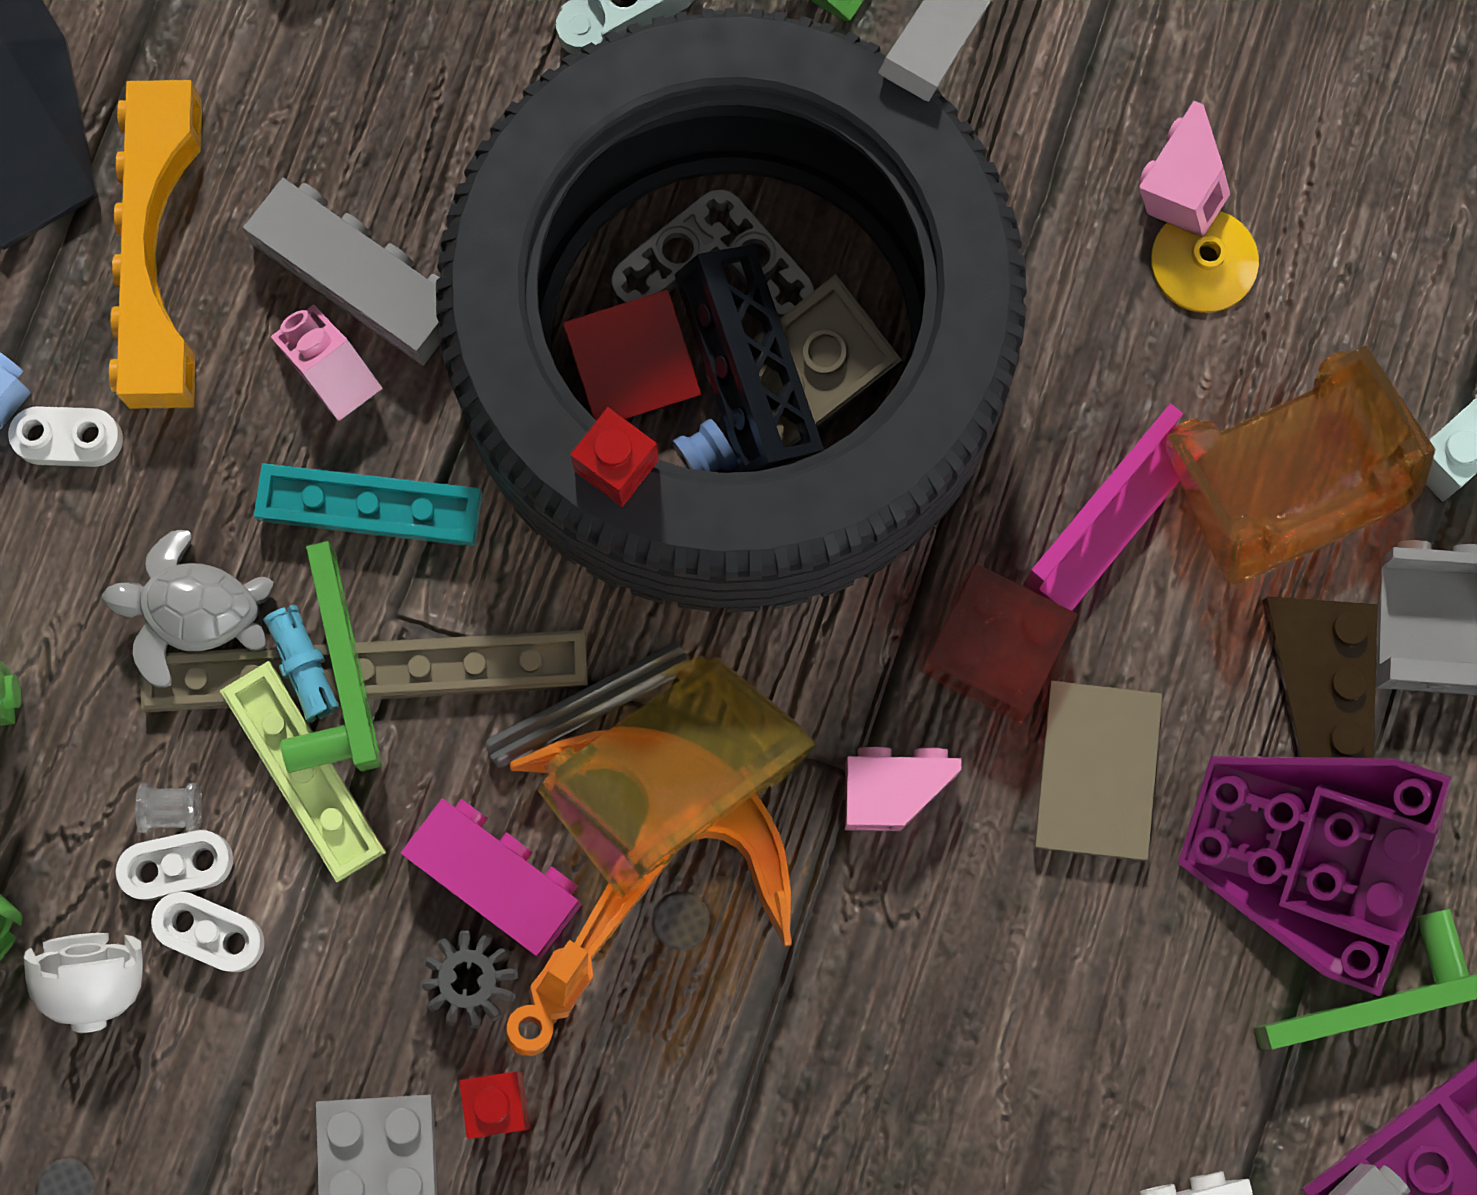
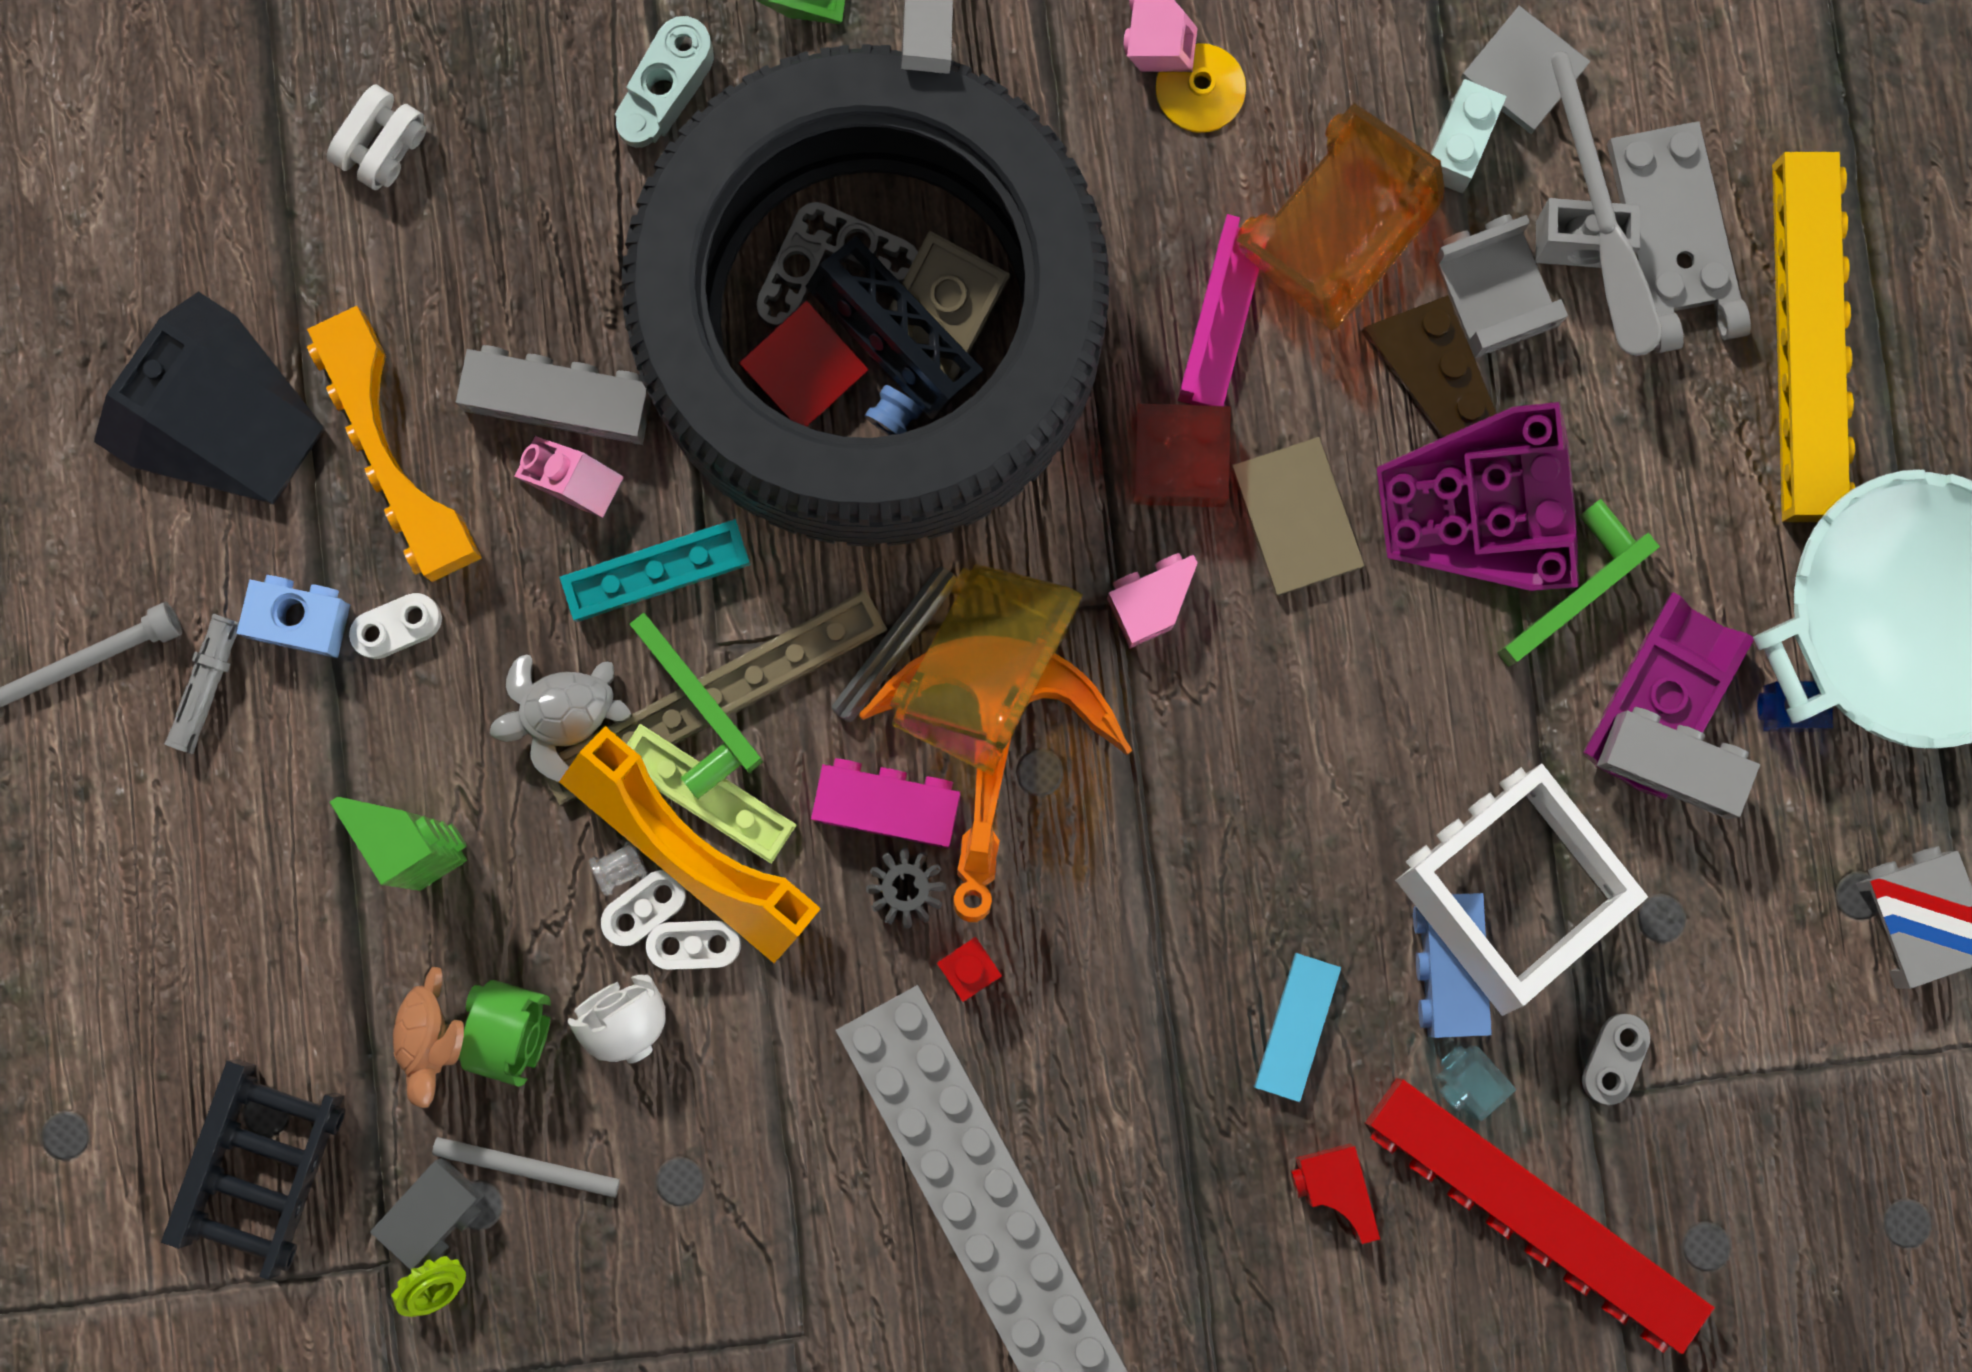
camera: 25 degrees left, 5 degrees up
medium azure pin [263,605,340,722] -> none
red brick [570,407,659,507] -> none
none -> light orange arch [559,726,821,963]

